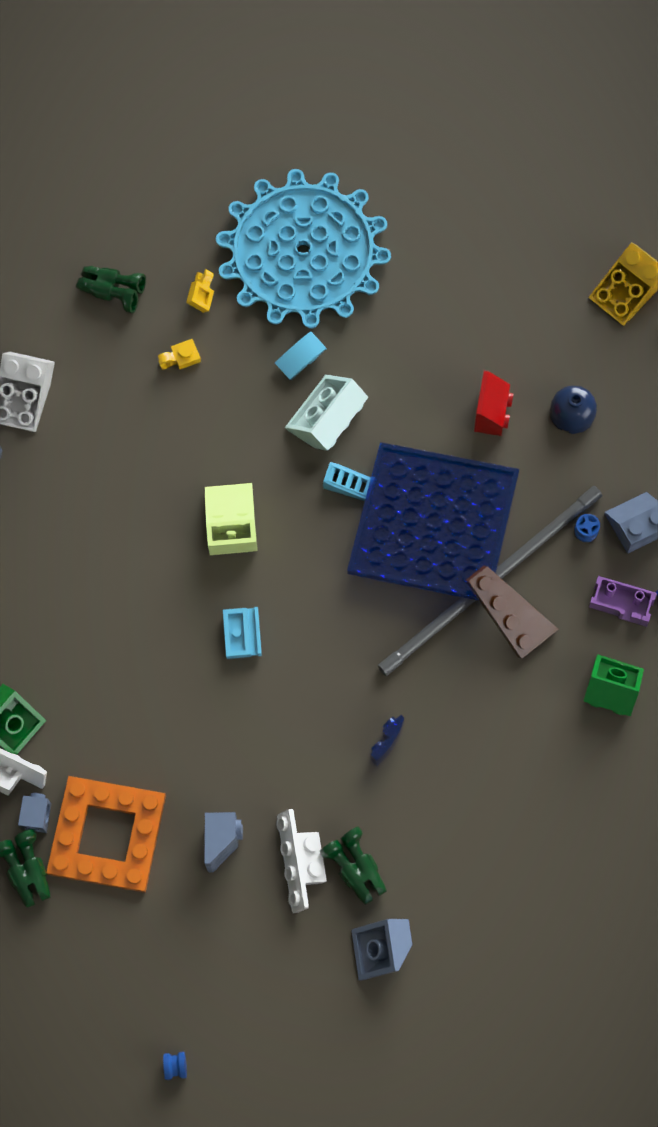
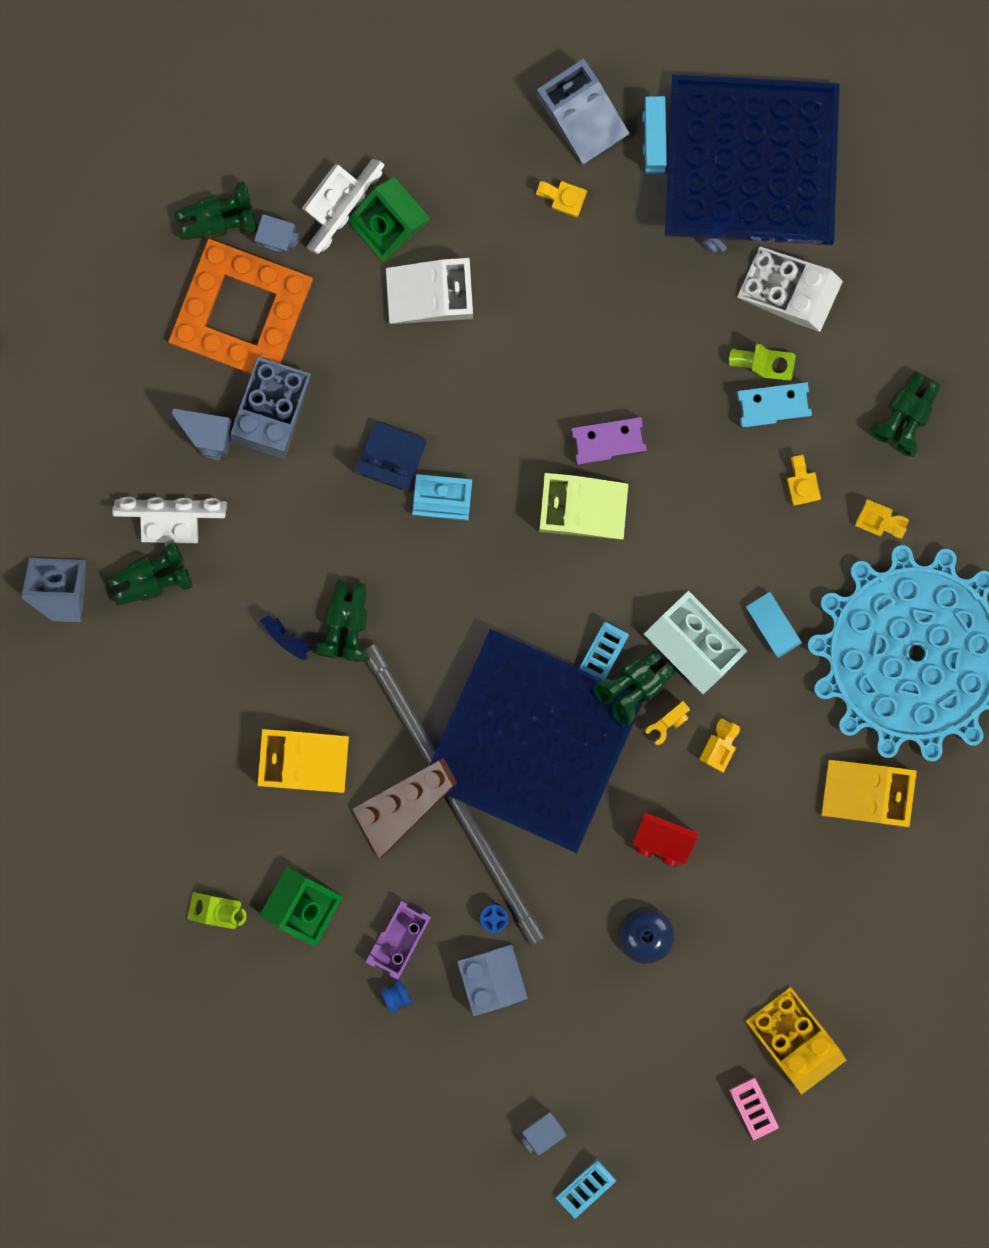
camera: 100 degrees right, 15 degrees up
none -> lime bracket [187,892,247,929]
none -> sand blue slope [230,357,311,460]
none -> yellow slope [258,729,349,793]
none -> dark green piece [313,580,367,662]
none -> dark blue bracket [354,422,427,493]
none -> white slope [386,258,473,324]
none -> medium lavender piece [571,417,647,464]
none -> dark green piece [593,650,676,726]
none -> yellow plate [645,701,690,746]
none -> yellow plate [699,718,740,773]
none -> lime bracket [729,344,796,381]
none -> medium azure piece [737,382,812,428]
none -> yellow slope [821,760,917,827]

